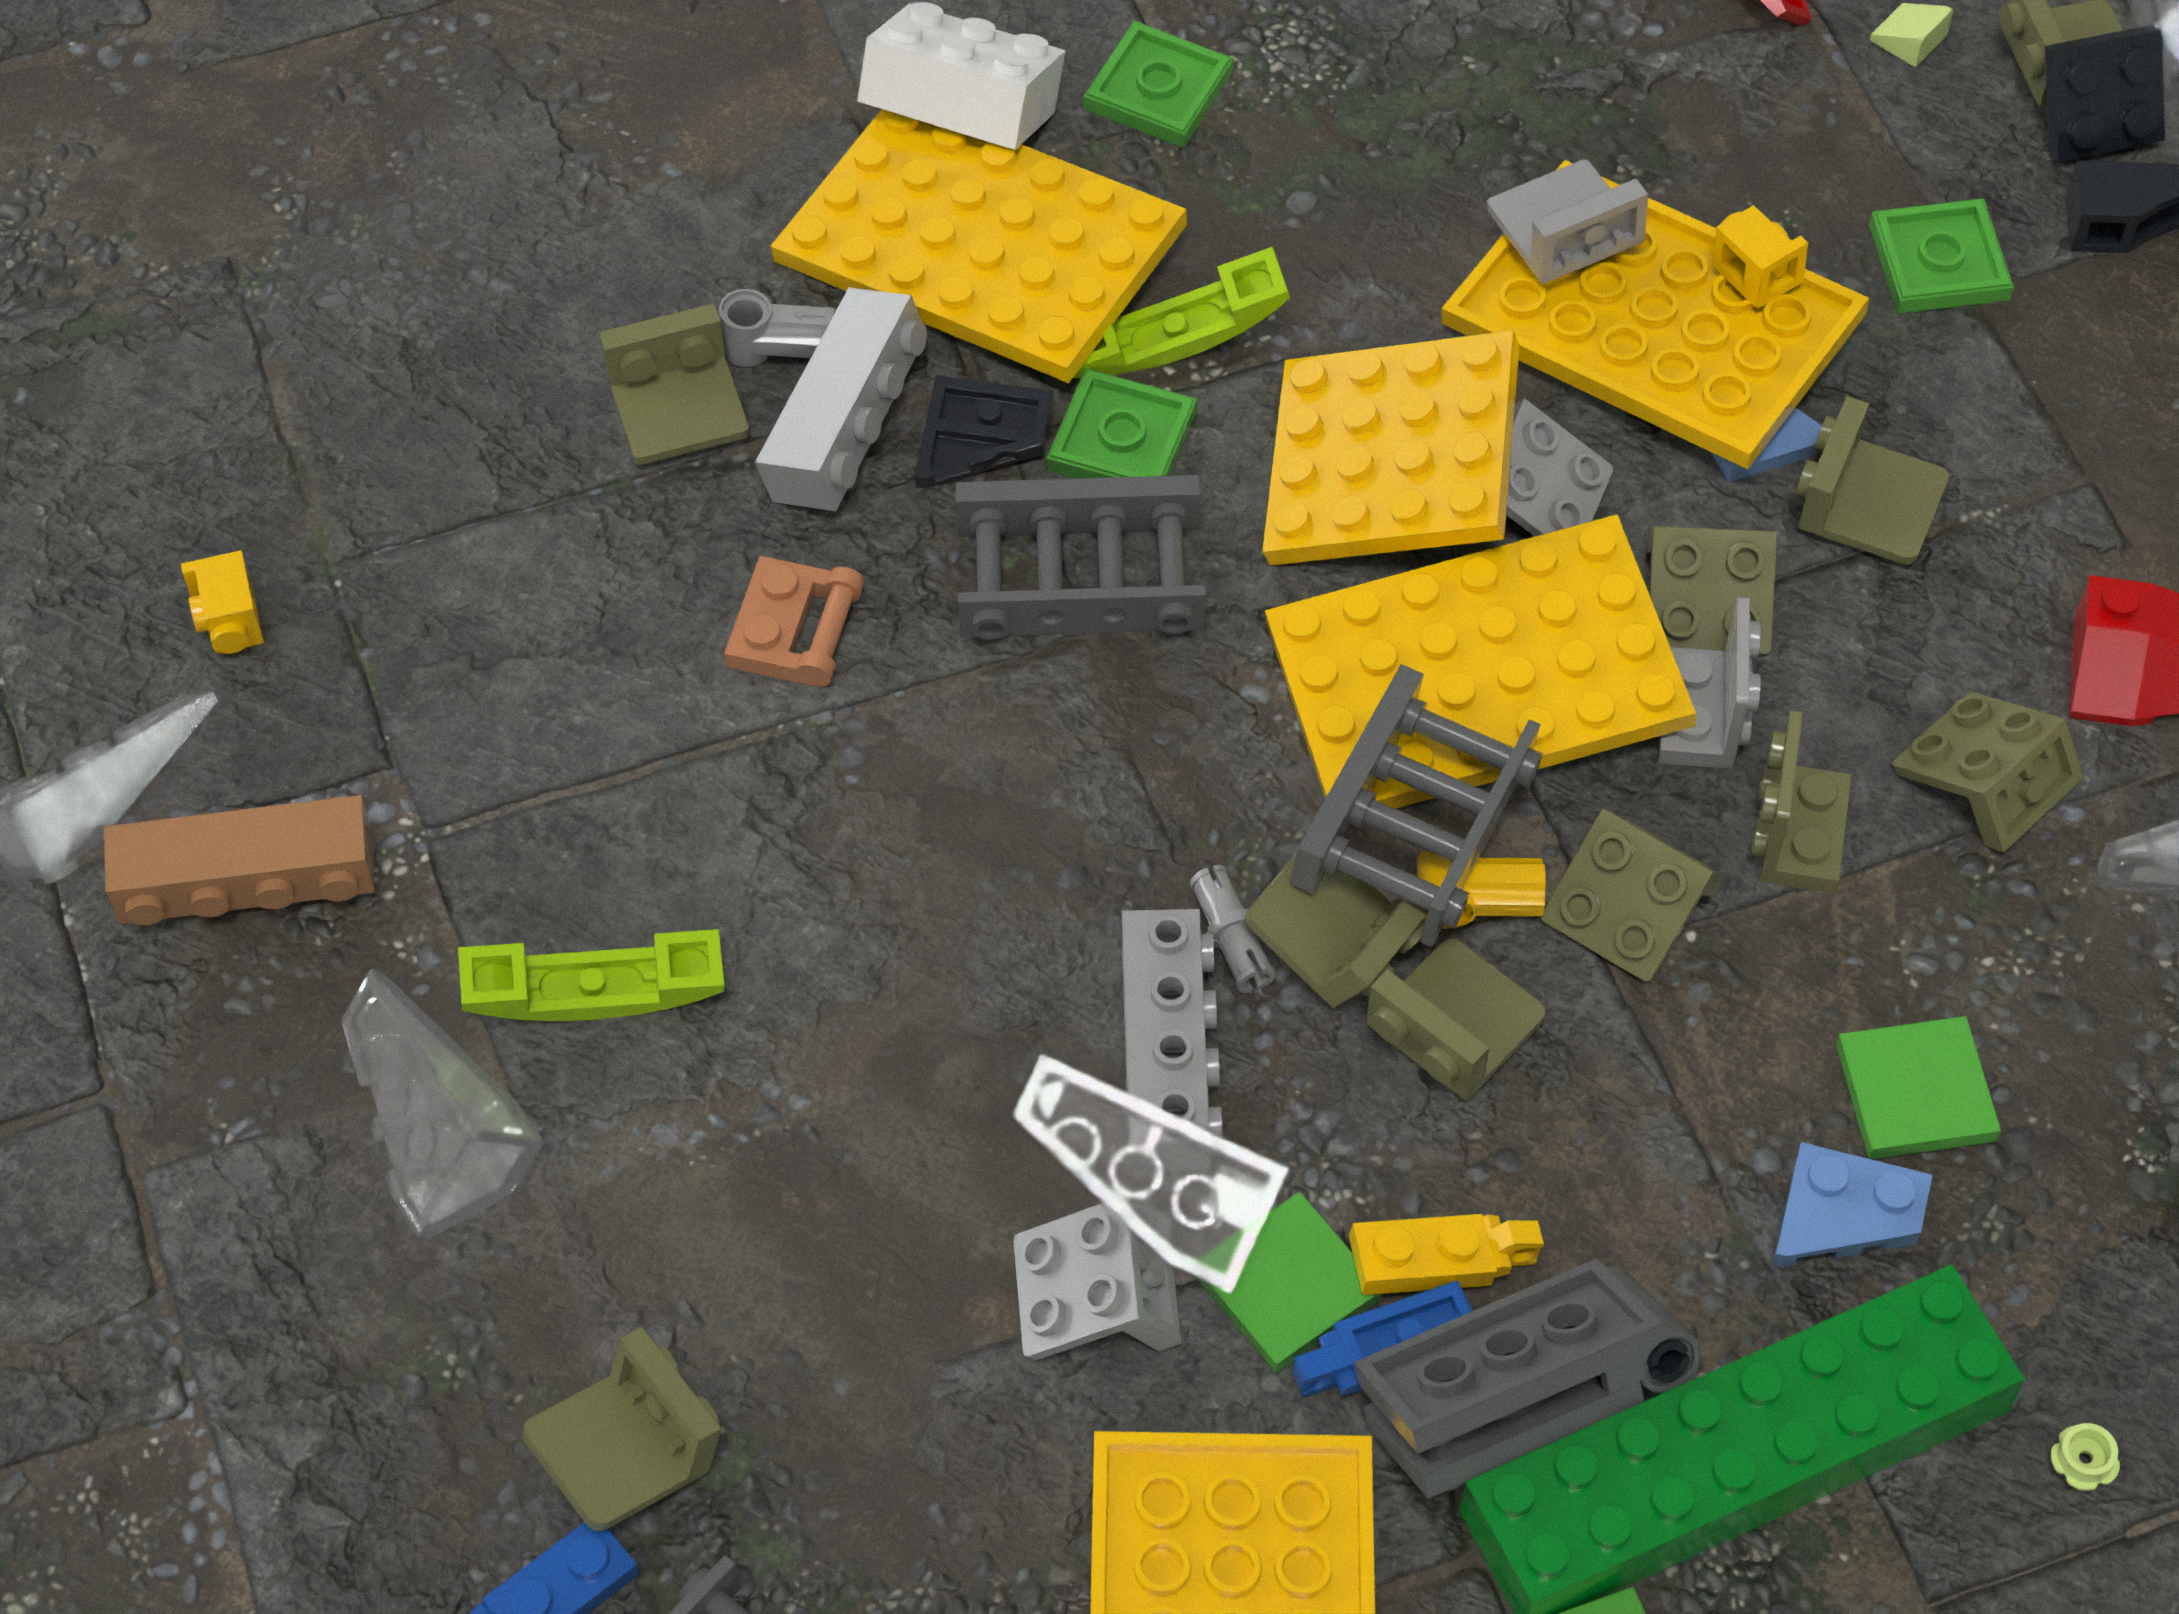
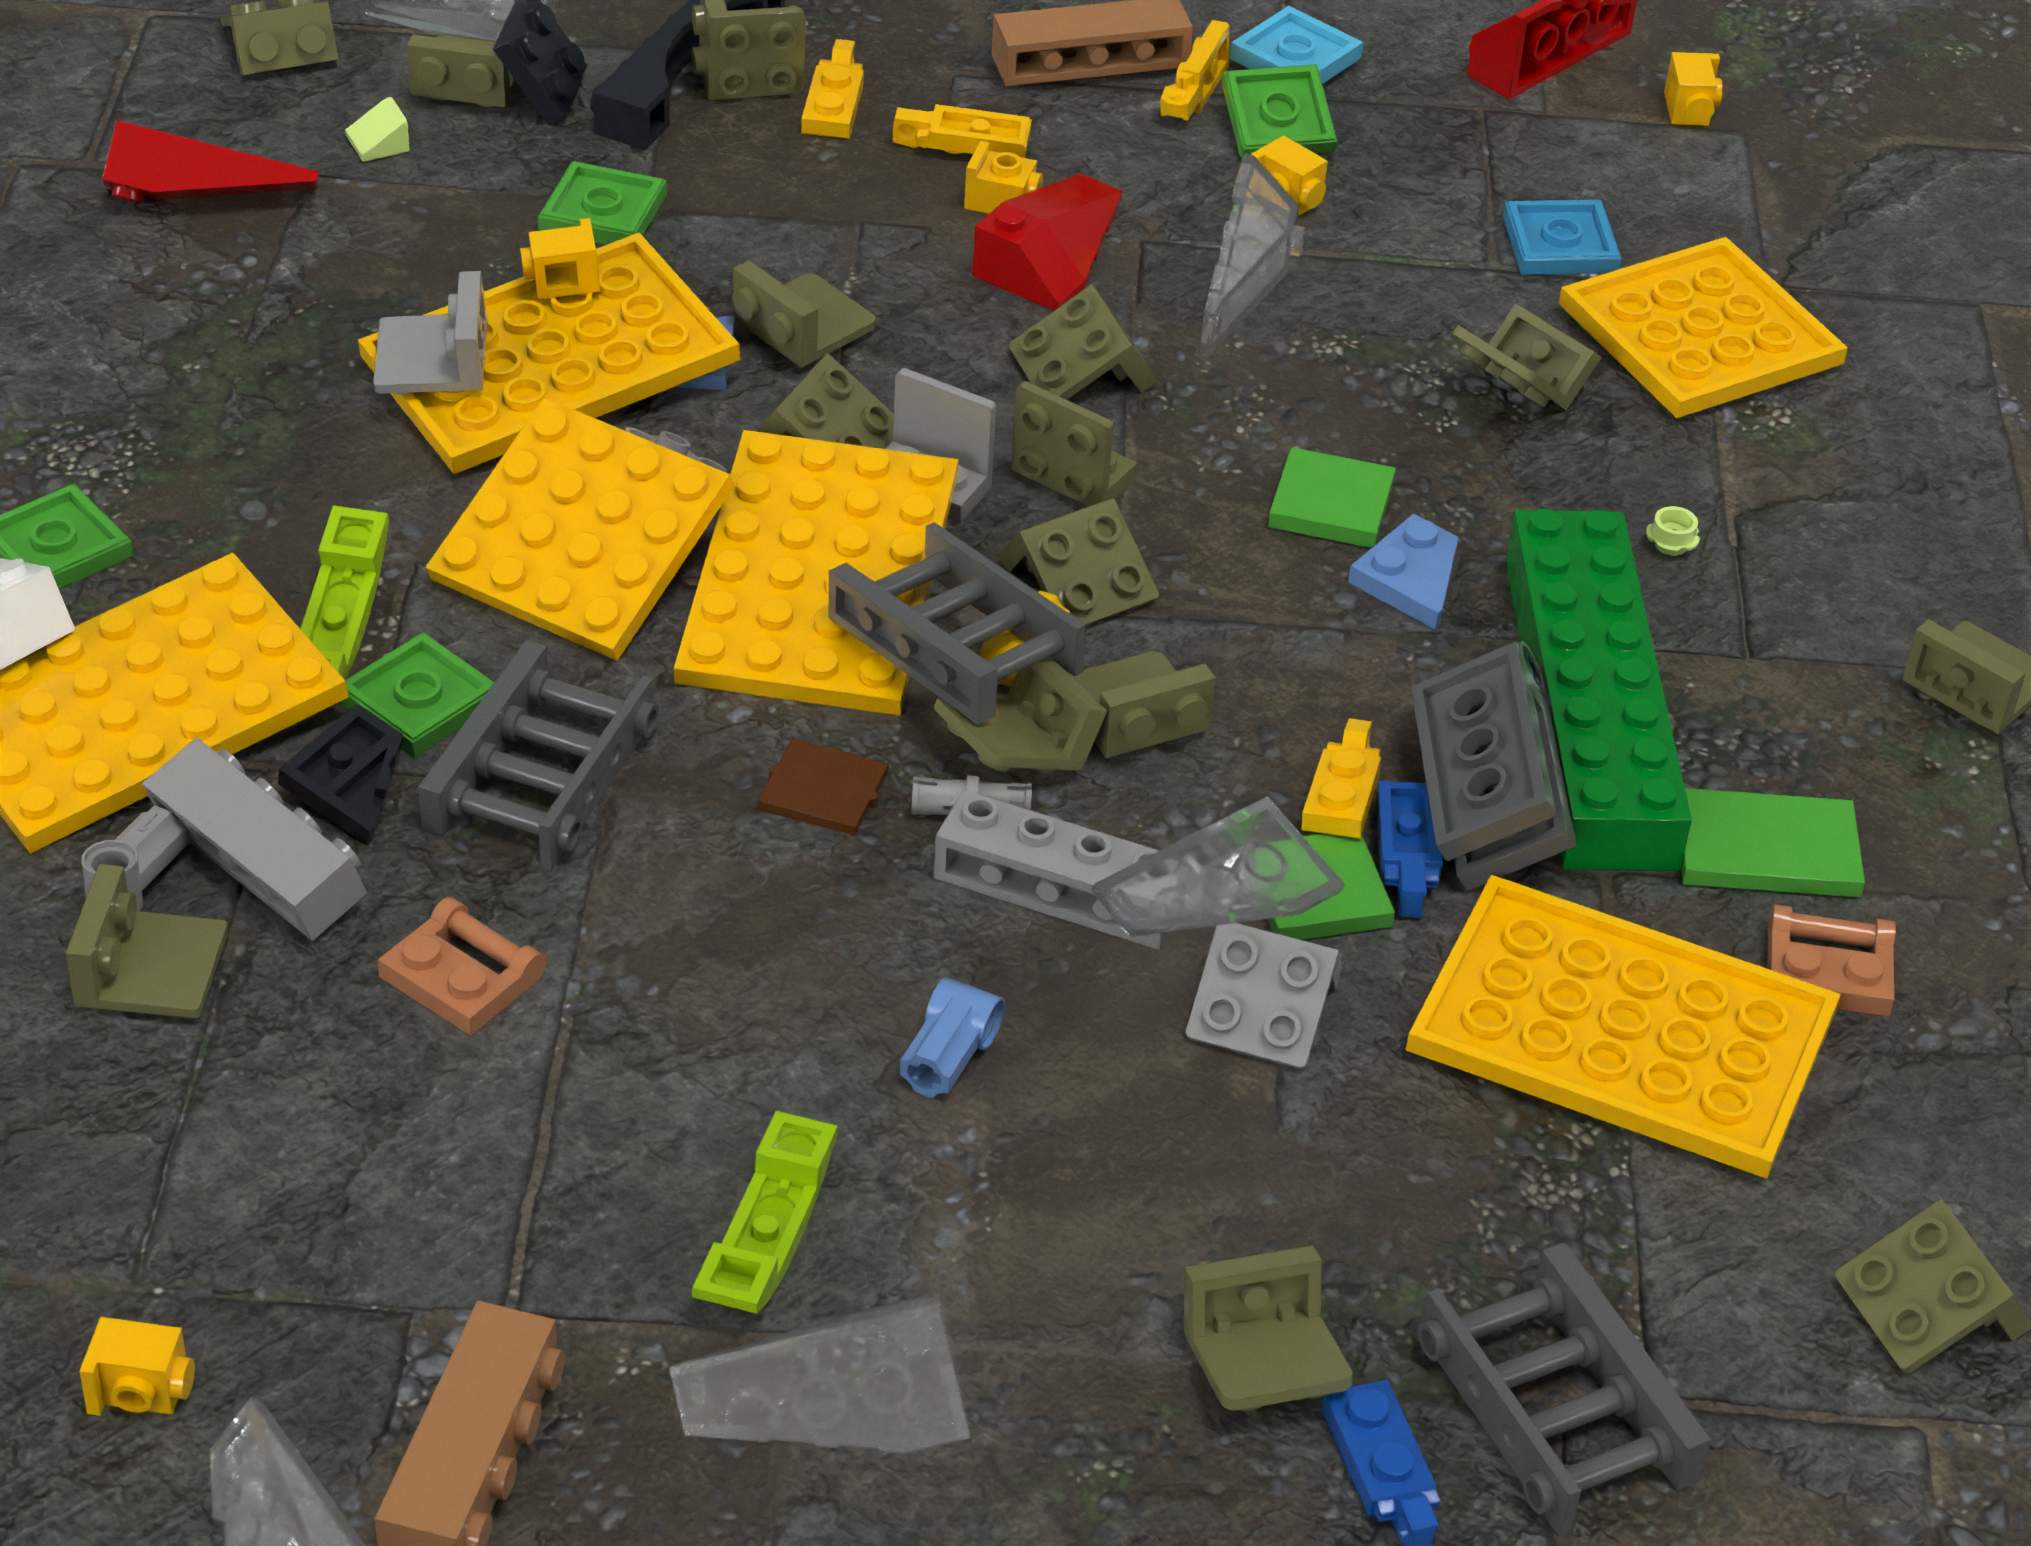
camera: 70 degrees left, 15 degrees down
none -> reddish brown piece [758,738,889,835]
none -> medium blue piece [900,977,1005,1099]

